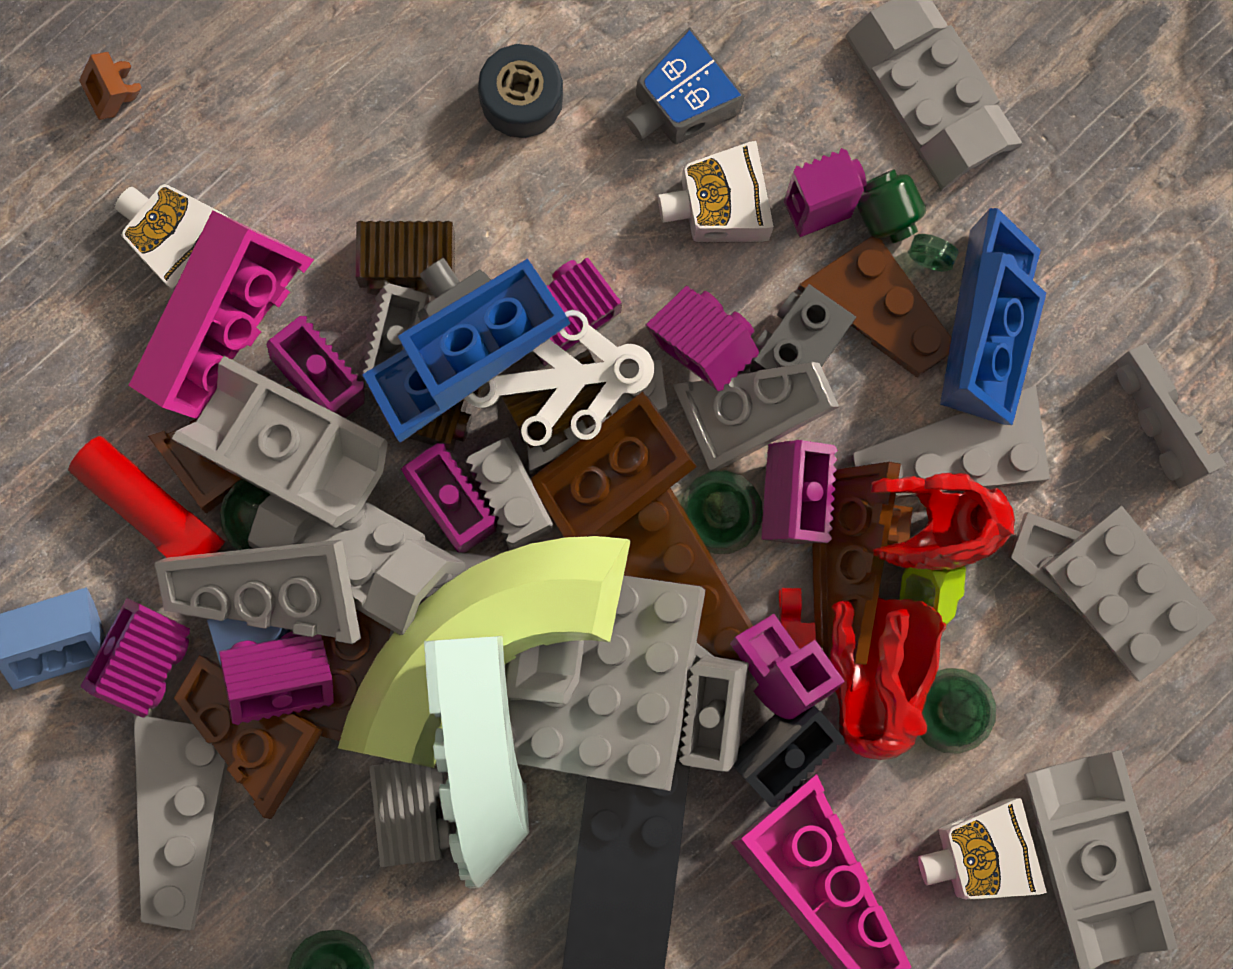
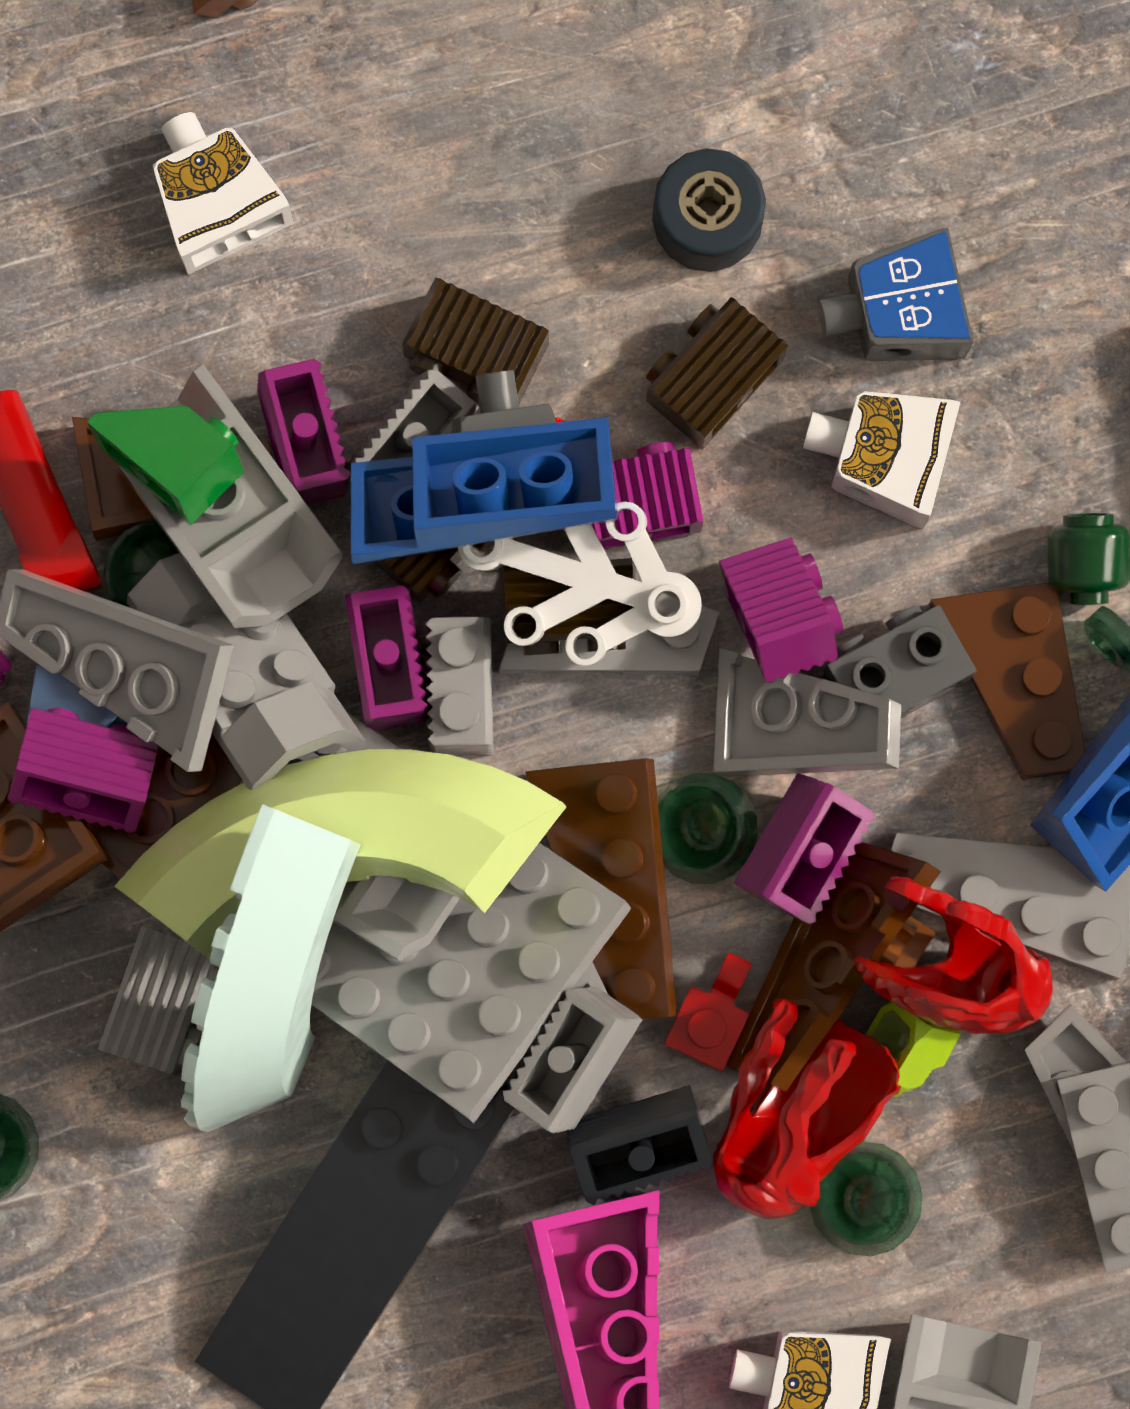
camera: 30 degrees right, 0 degrees up
dark pink wedge [128,210,314,419] -> none
reddish brown plate [530,392,697,538] -> none
magenta brick [730,614,845,719] -> none
magenta brick [784,148,867,237] -> none
none -> green slope [87,406,244,526]
none -> dark brown brick [646,297,788,450]

